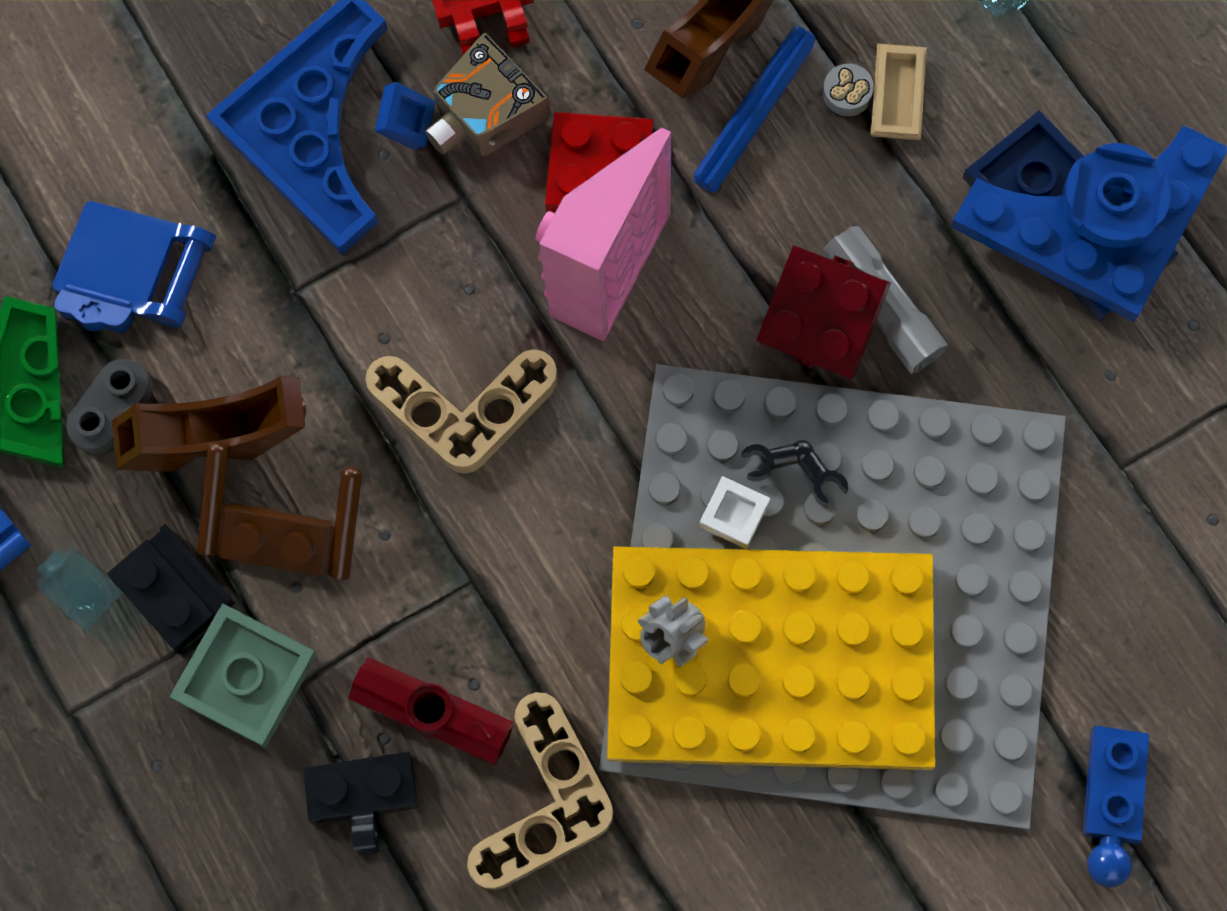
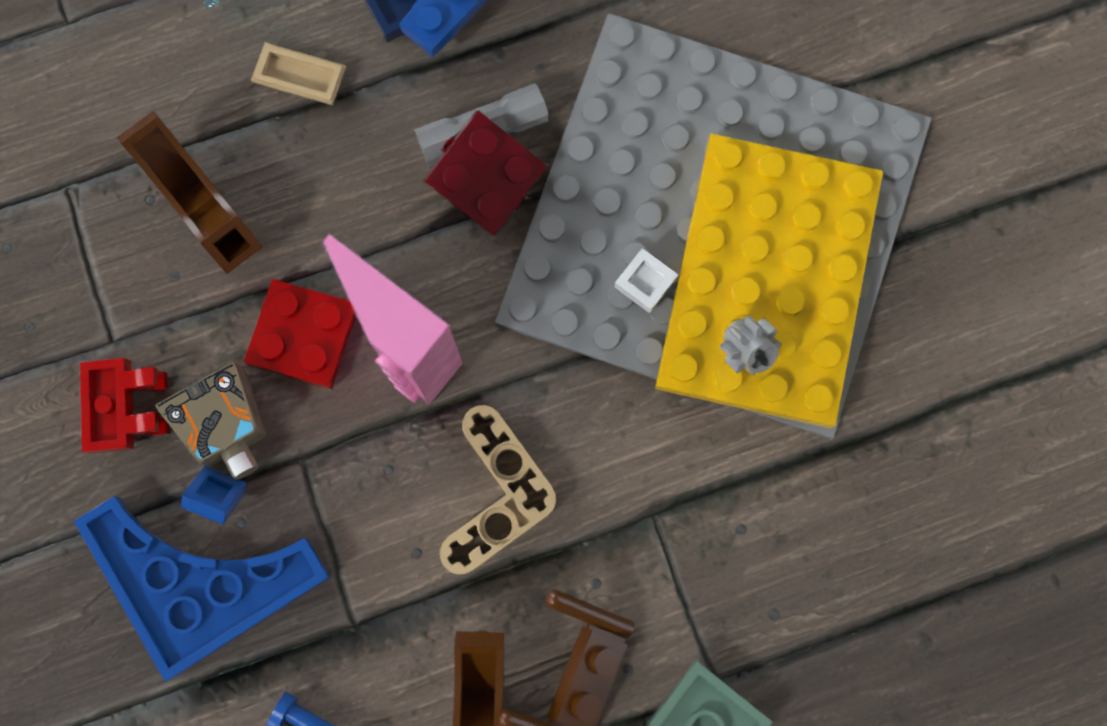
camera: 85 degrees left, 5 degrees up
black plate [303,752,418,856] -> none
dark red piece [348,657,515,766] -> none
tan beam [467,692,613,891] -> none
blue axle [694,26,815,193] -> none
black arm [741,440,848,508] -> none
tile [823,64,874,116] -> none
blue plate [1082,725,1149,888] -> none

